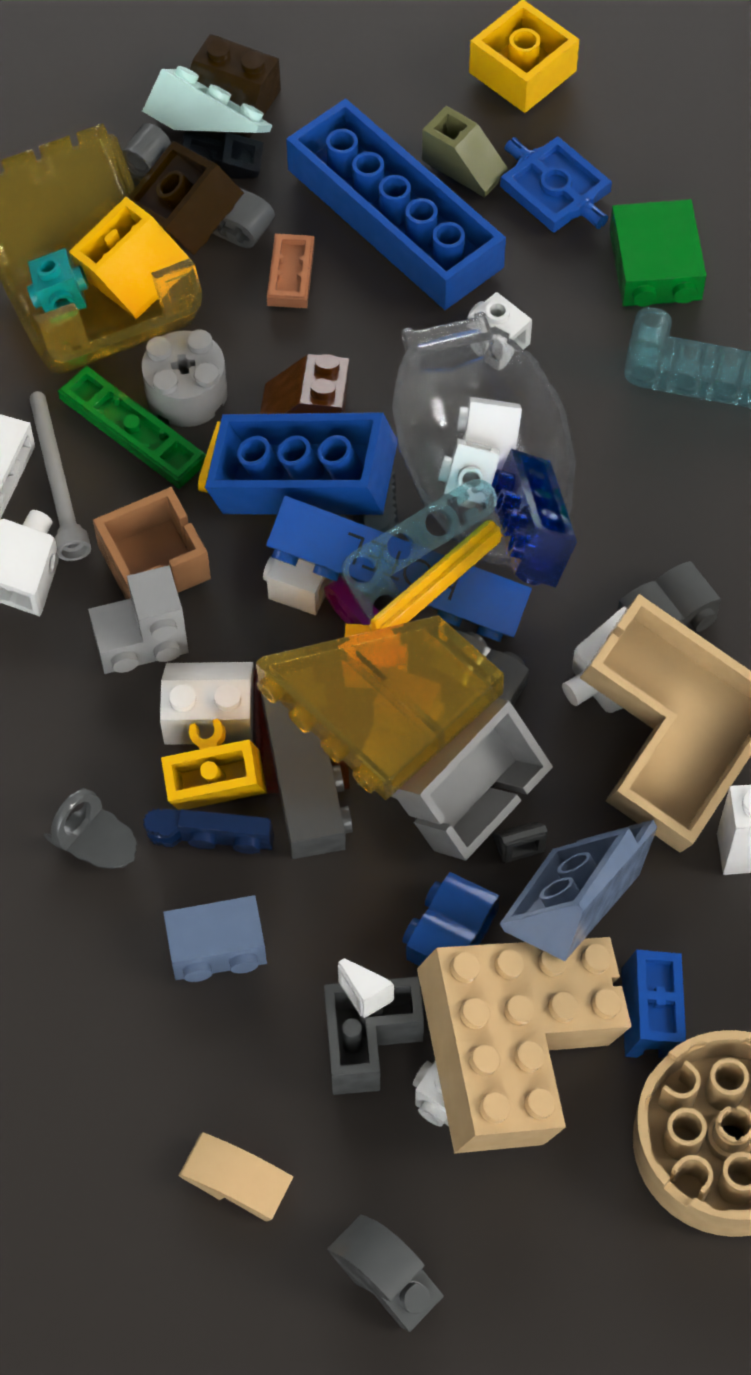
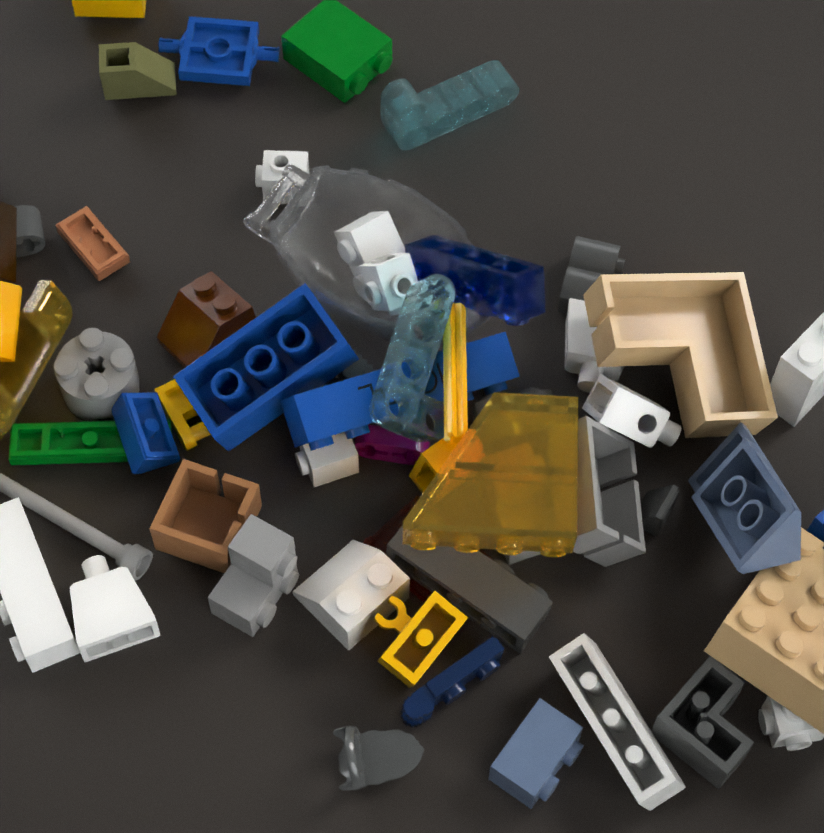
camera: 45 degrees left, 0 degrees up
blue brick [286,98,506,310] -> none
white slope [338,958,394,1018] -> none
blue brick [403,872,500,966] -> none
none -> blue slope [112,392,180,474]
none -> white brick [549,633,686,811]
none -> white torso [582,373,681,448]

